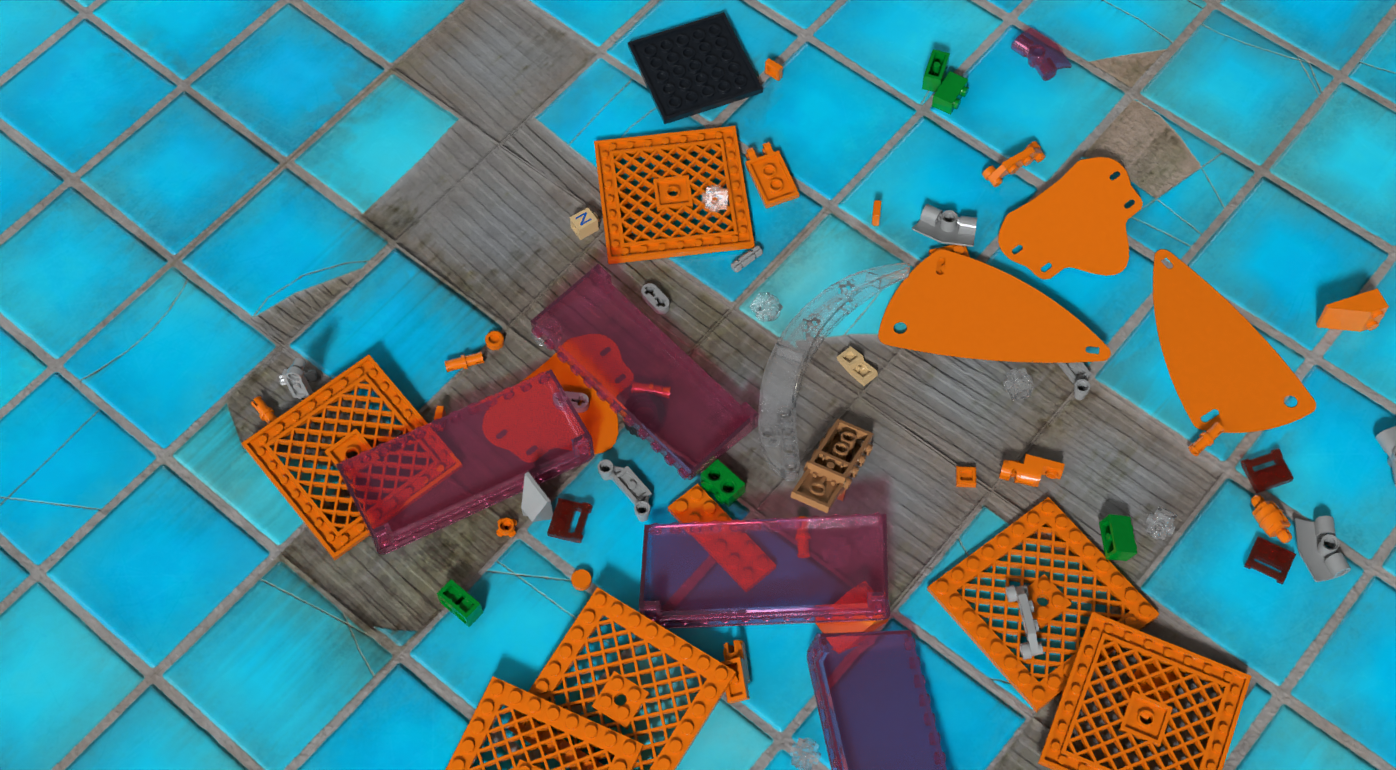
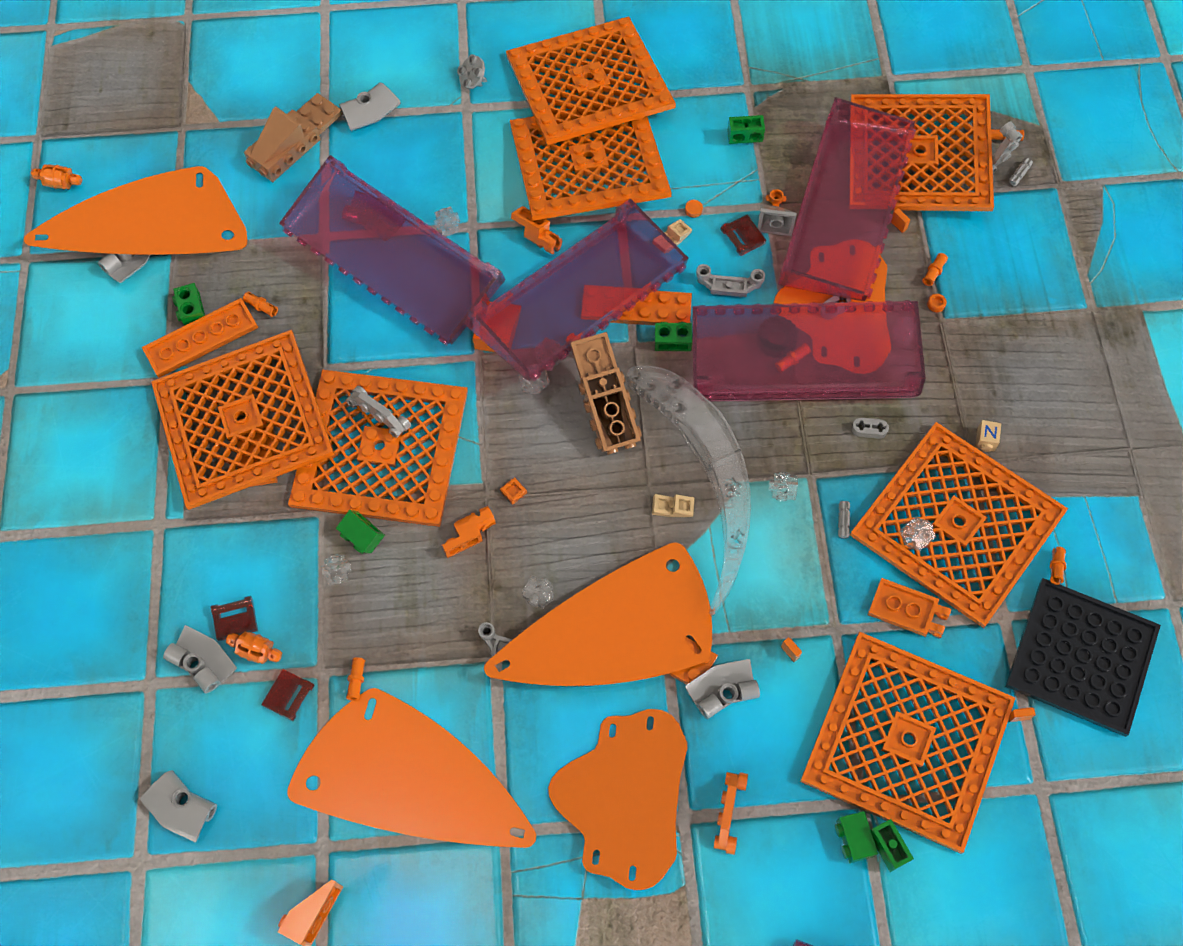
camera: 135 degrees right, 5 degrees up
none -> tan slope [653,219,692,254]
none -> orange plate [800,631,1016,854]
none -> orange pin [1050,547,1066,585]

